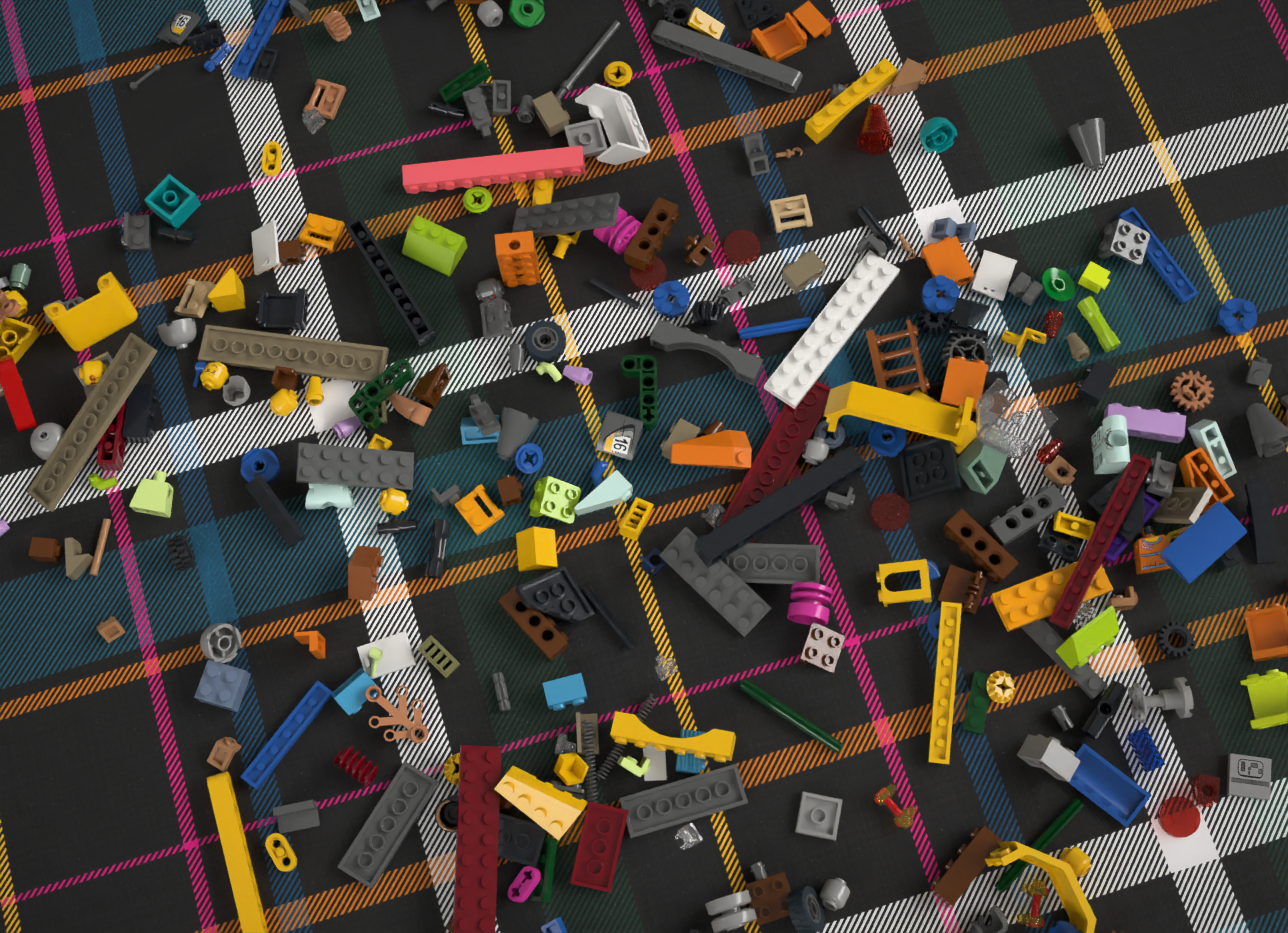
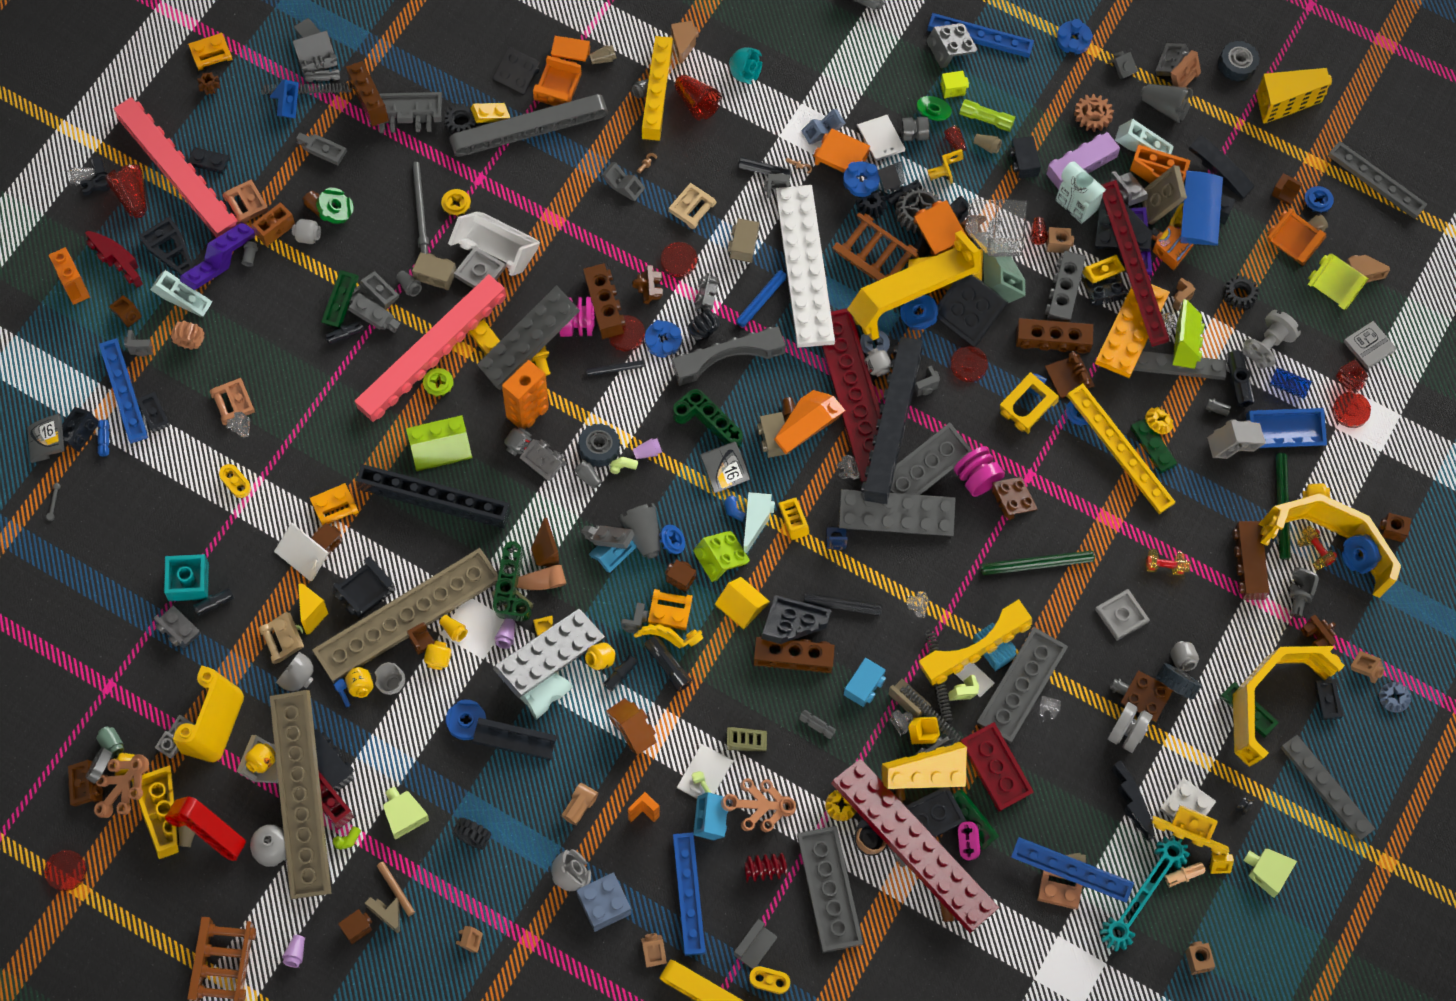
camera: 50 degrees left, 5 degrees down
none -> medium nougat piece [562,782,598,825]
none -> dark tan cone [589,44,617,64]
none -> yellow plant [634,624,703,648]

